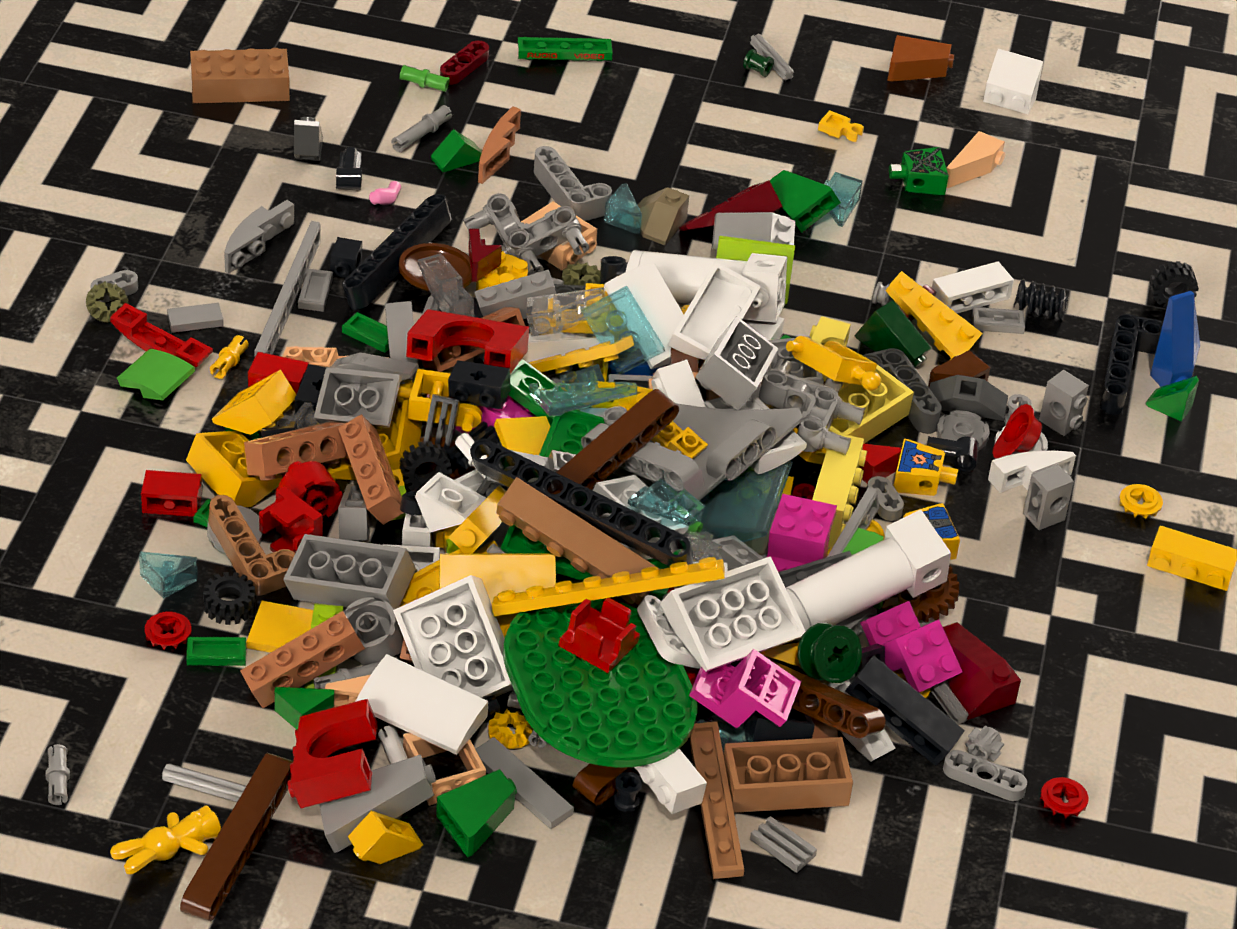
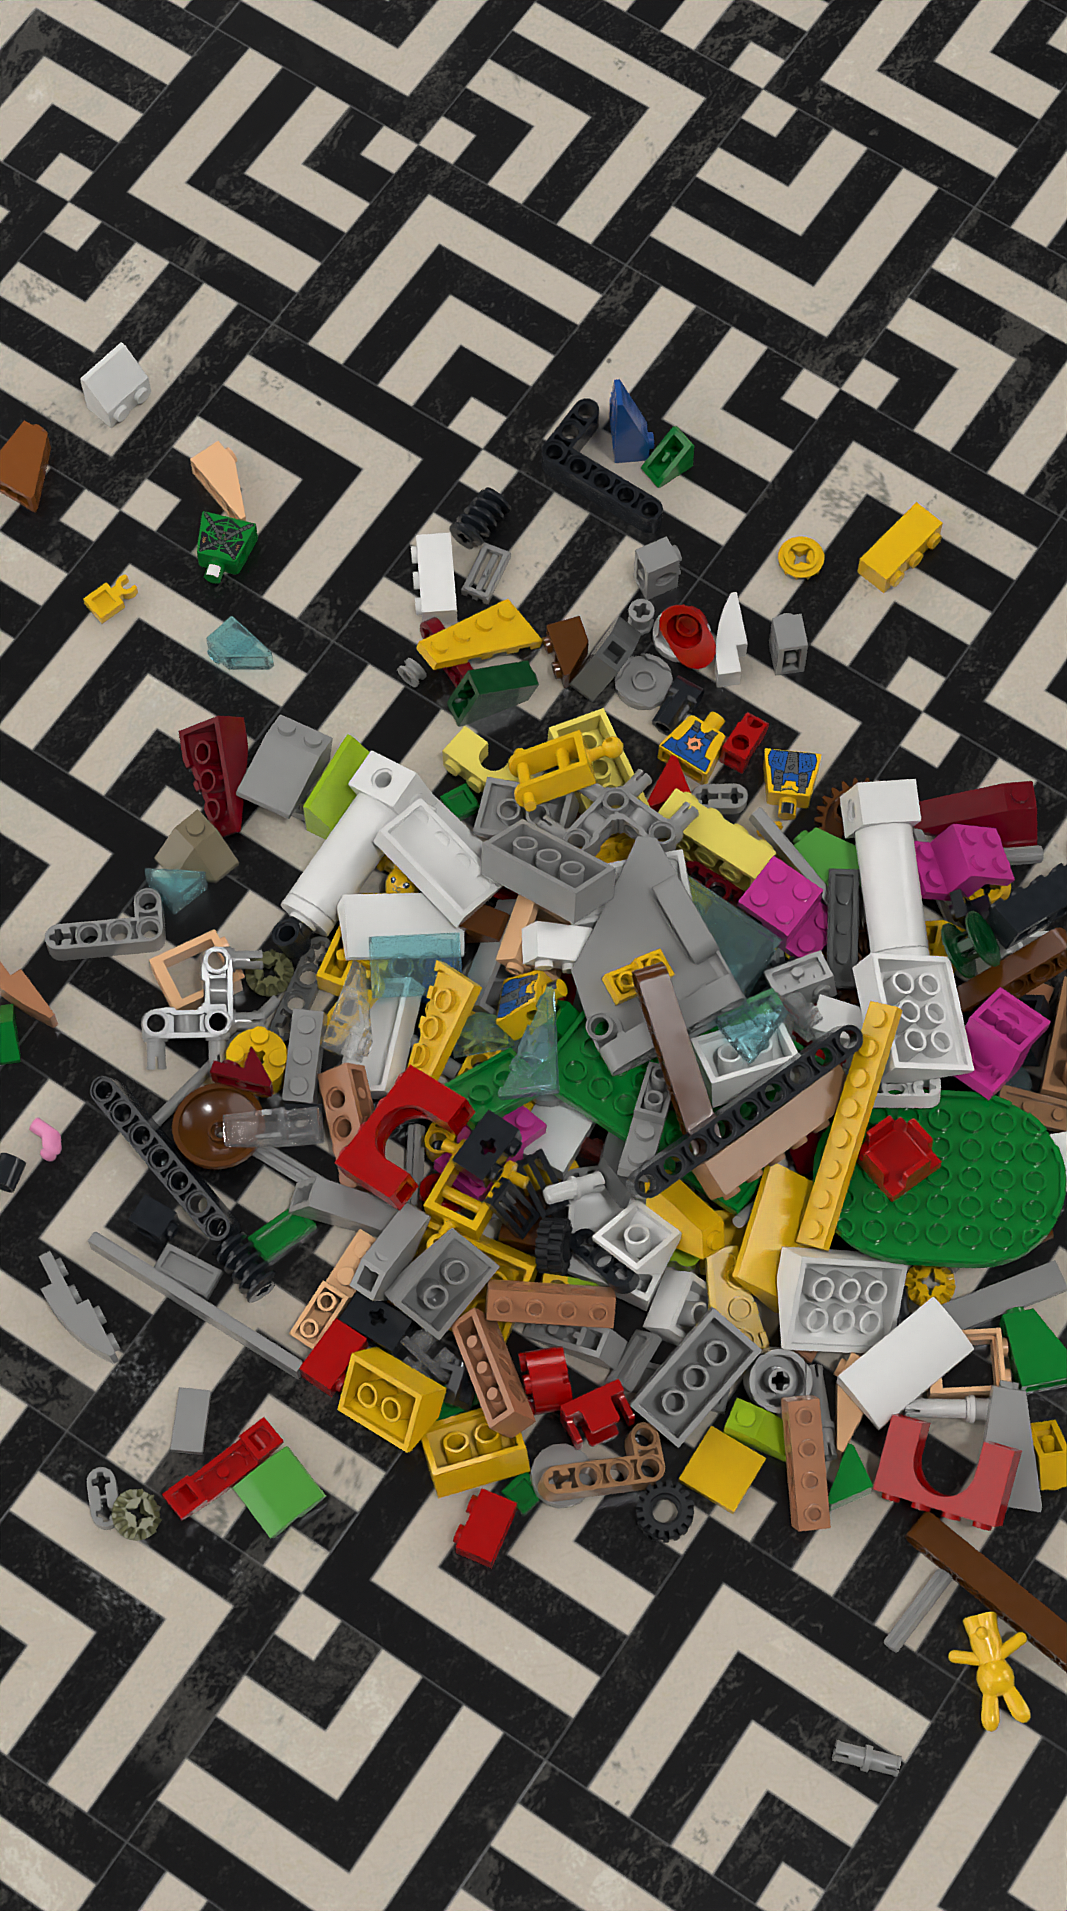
camera: 65 degrees left, 25 degrees up
clear light blue slope [139,552,198,599] -> none
red gear [145,612,191,650] -> none
green tile [187,637,246,666] -> none
yellow pin [210,335,249,379] -> none
yellow tile [494,416,551,455] -> none
green slope [770,170,841,233] -> none
dark grey beam [863,348,942,434] -> none
black tyre [1149,261,1199,308] -> none
none -> black piece [212,1232,276,1303]
none -> red leg [719,712,769,774]

